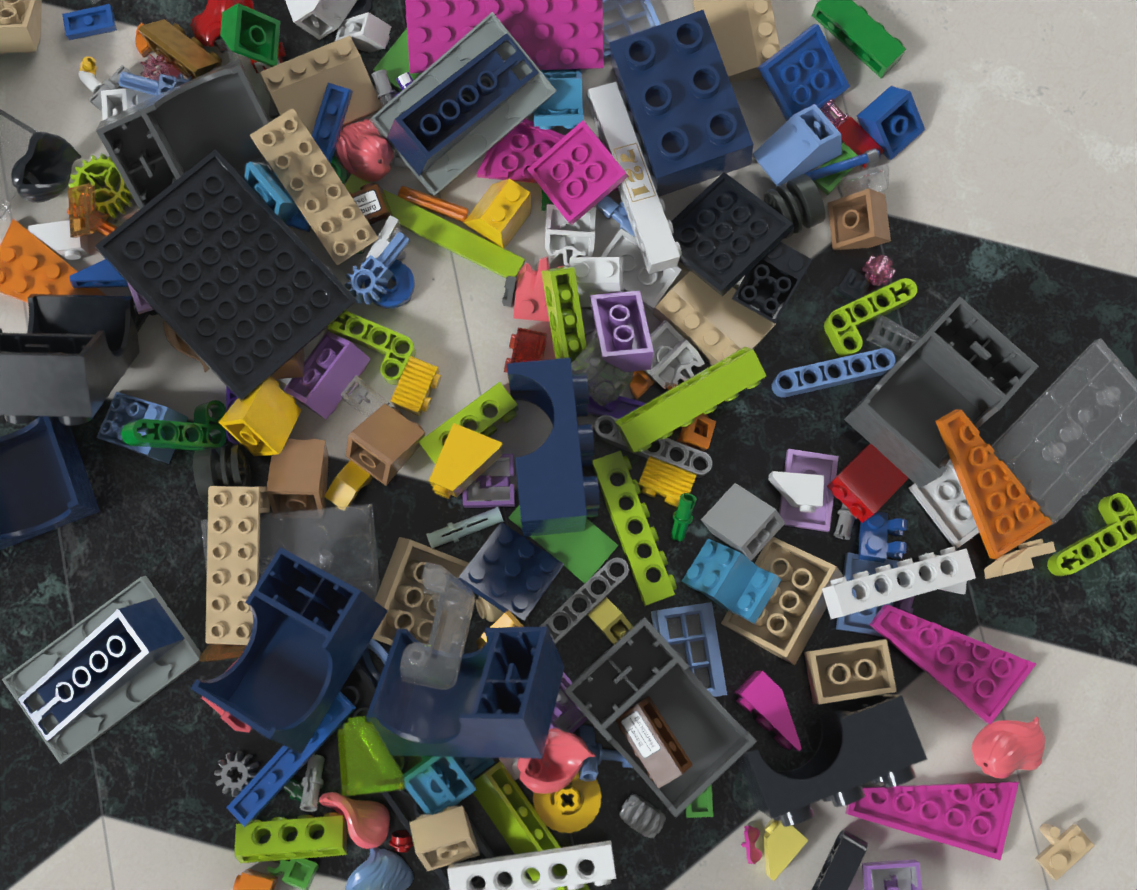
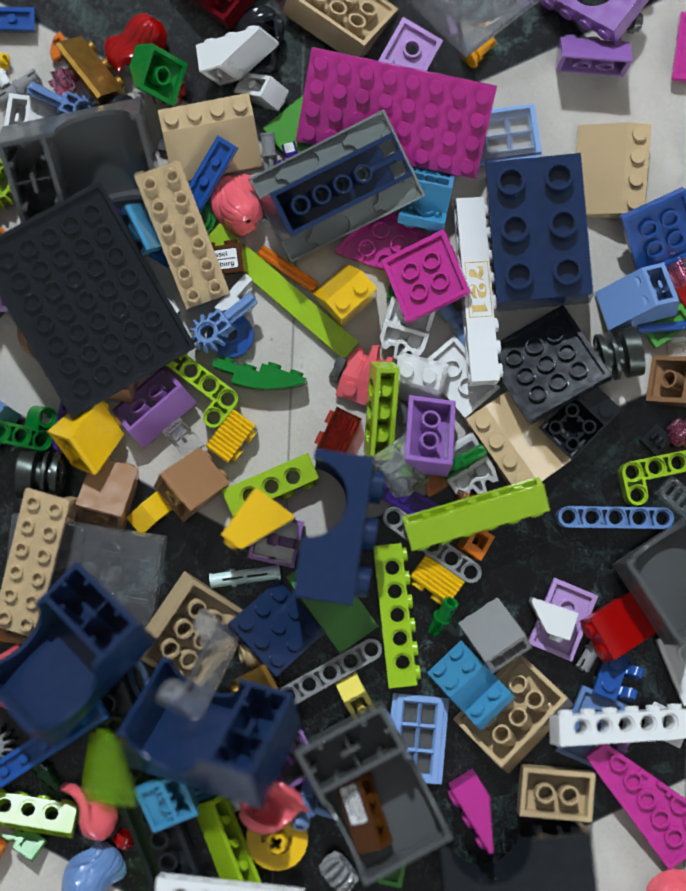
camera: 20 degrees right, 5 degrees up
light grey pin [300,755,325,812] -> none
tan slope [410,806,479,871] -> none
none -> green slope [212,355,307,391]
none -> green axle [447,444,488,478]

